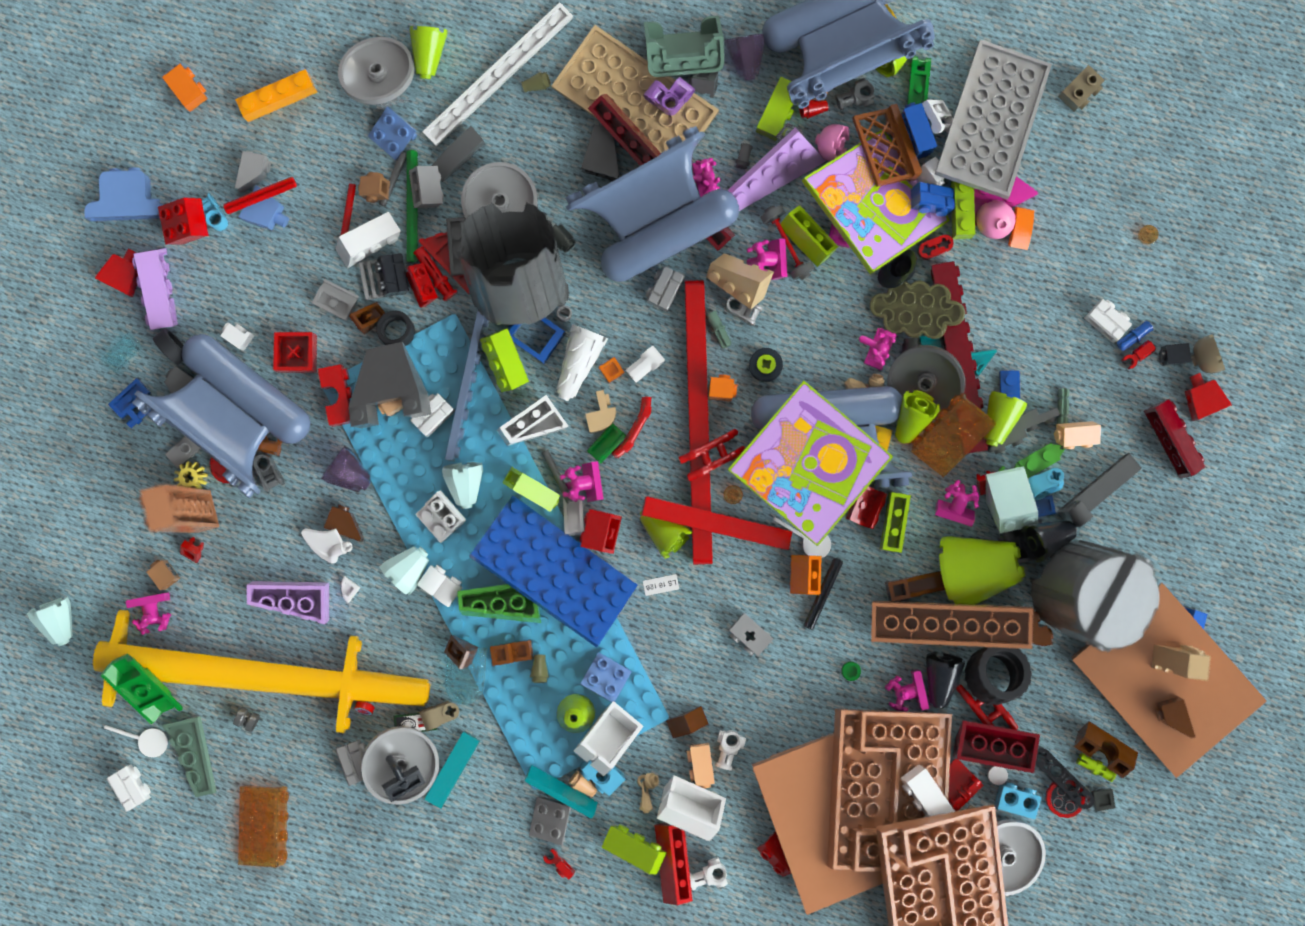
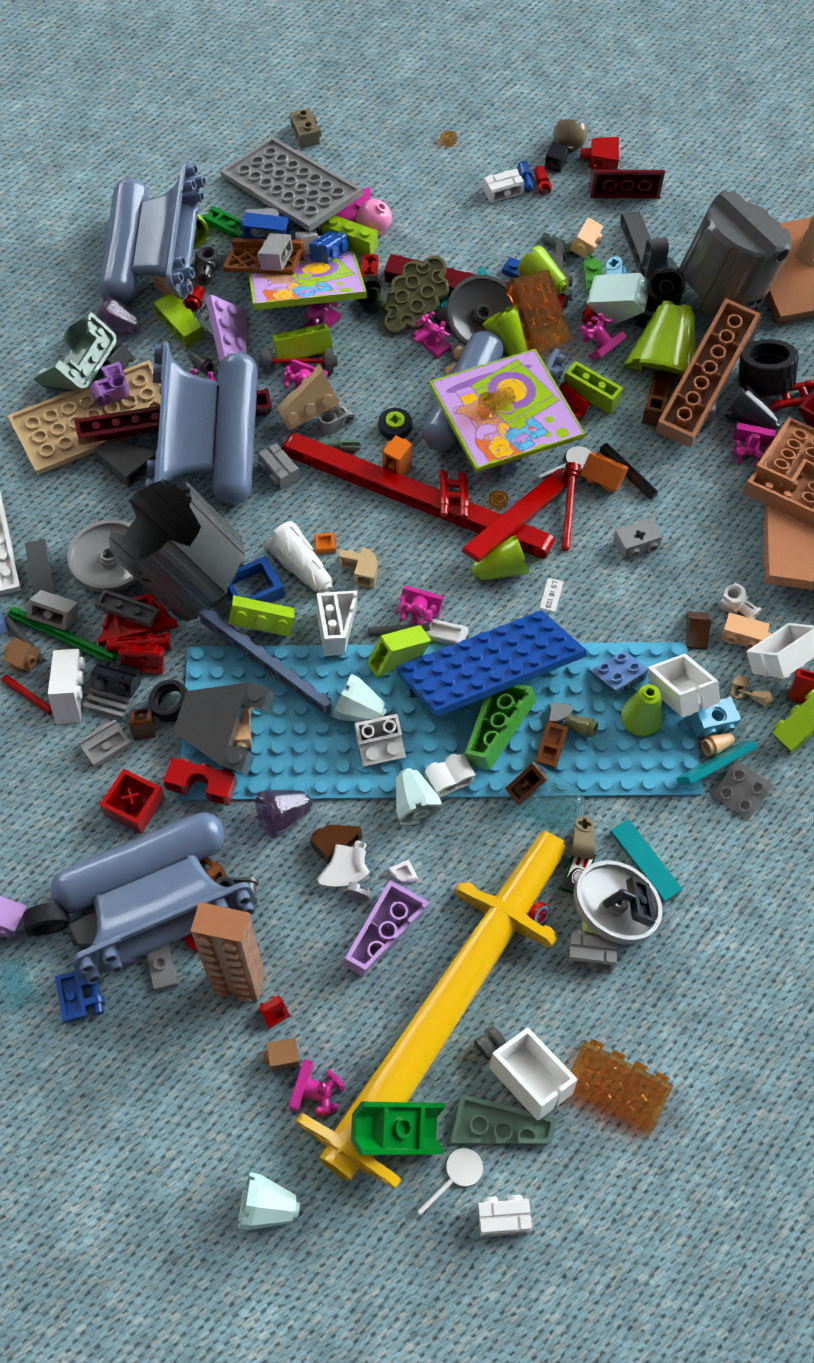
camera: 65 degrees left, 25 degrees down
light yellow gear [173,461,208,489] -> none
white brick [221,322,255,351] -> none
white brick [410,393,455,437] -> none
olive cone [521,71,551,93] -> none
red plate [543,848,575,880] -> none
light grey hinge [556,305,572,322] -> none
red brick [580,509,622,554] -> none
green tile [587,423,627,464] -> none
red piece [611,396,652,458] -> none
white piece [626,346,665,383] -> none
bright pink cylinder [815,124,849,162] -> none
green tile [841,661,861,681] -> none
orange slope [1008,207,1034,250] -> none
none -> light grey brick [257,233,293,271]
none -> light grey tile [348,882,372,900]
none -> clear yellow piece [477,386,516,419]
none -> white piece [489,1028,578,1121]
none -> light grey tile [549,702,574,724]
none -> red piece [562,462,581,551]

